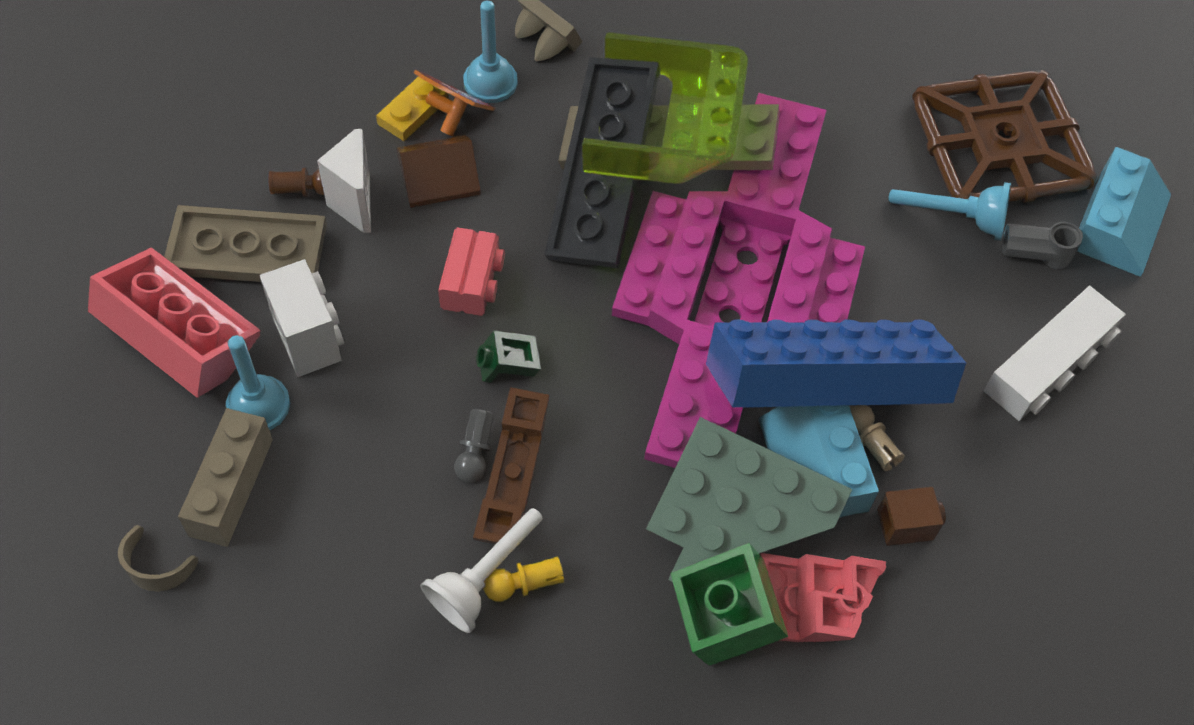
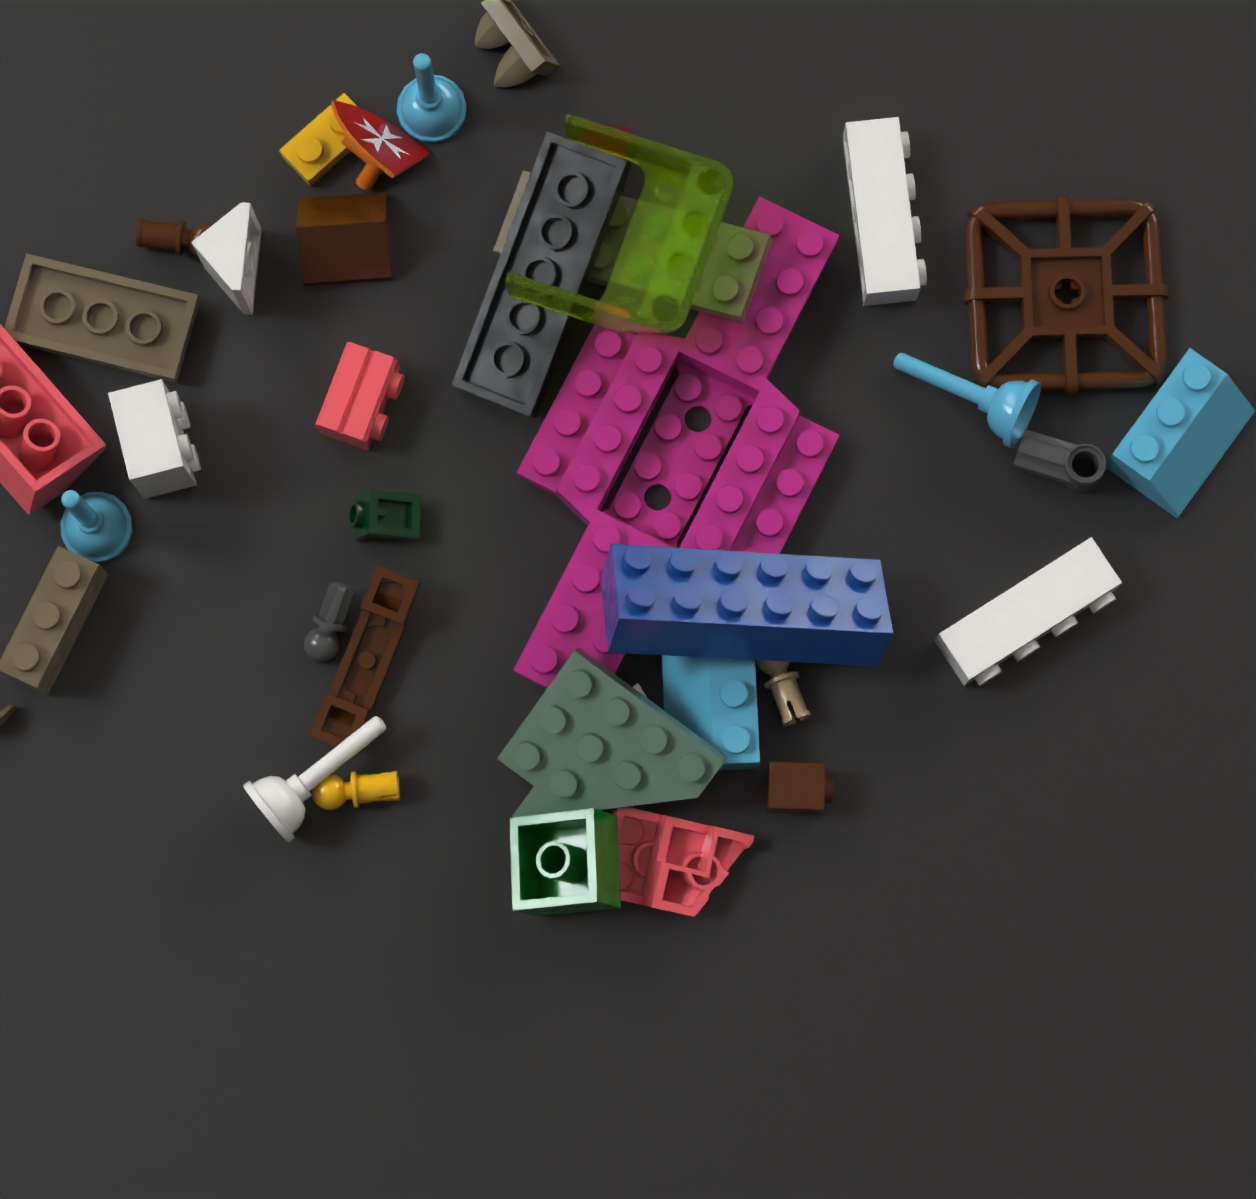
camera: 15 degrees right, 20 degrees up
none -> white brick [843,117,927,306]

